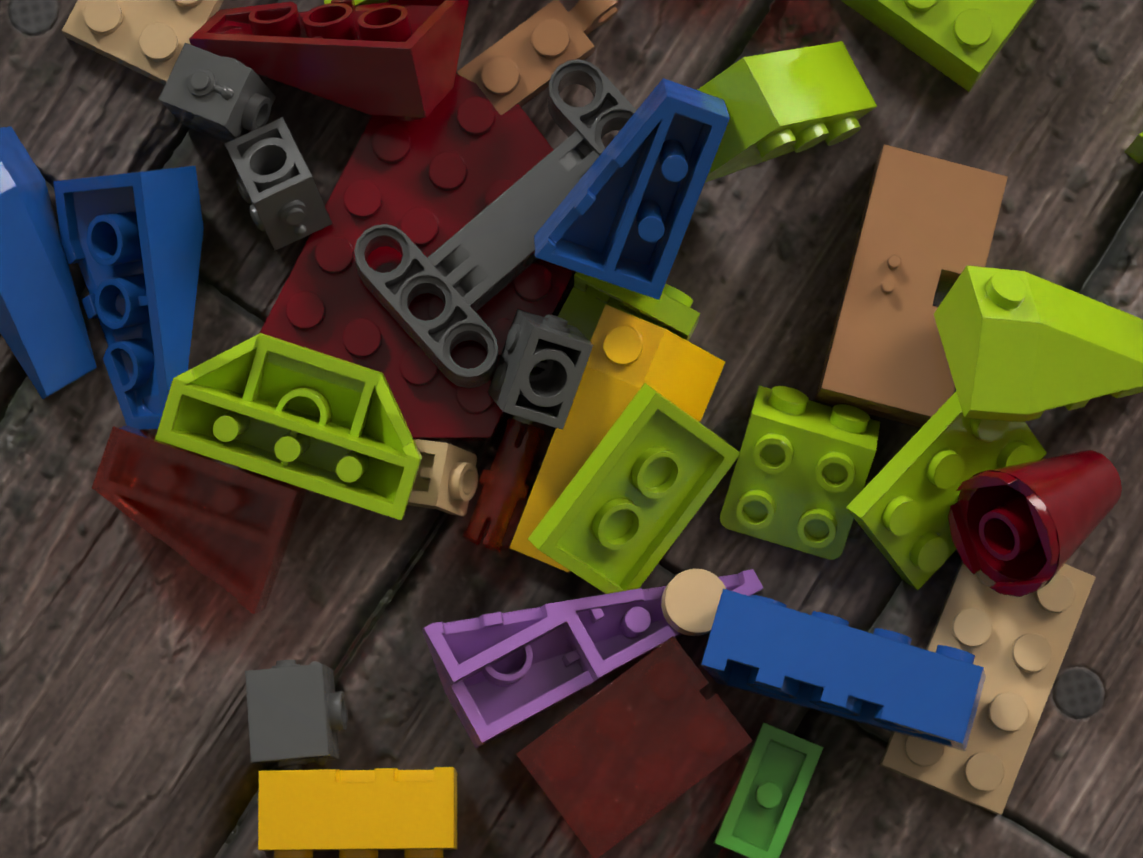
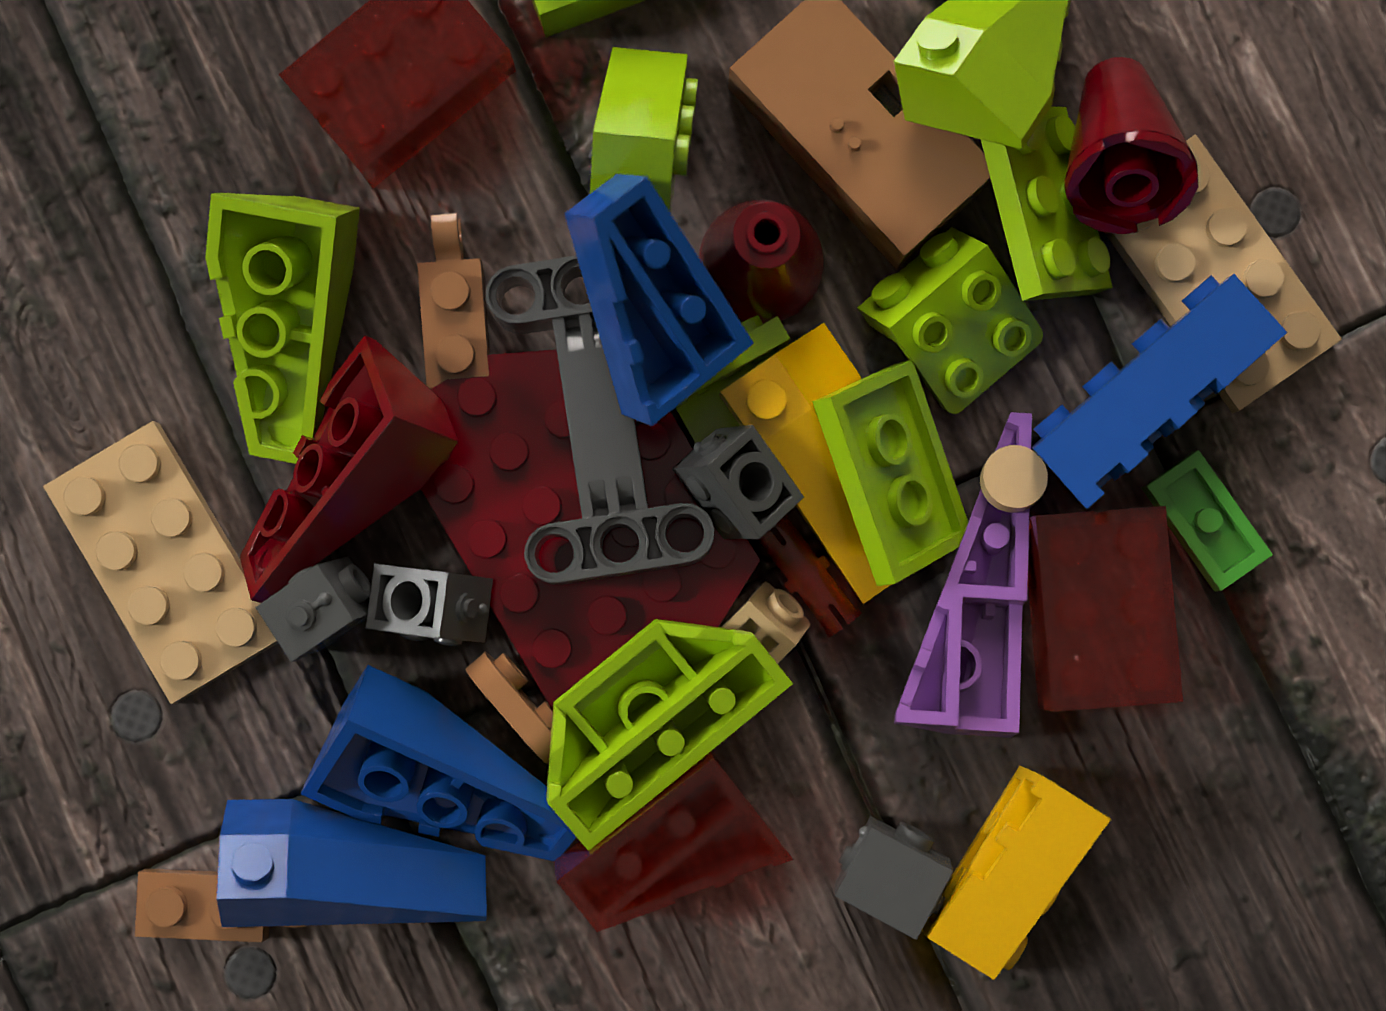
camera: 55 degrees left, 5 degrees up
none -> medium nougat plate [465,652,553,765]
none -> dark red cone [699,200,824,324]

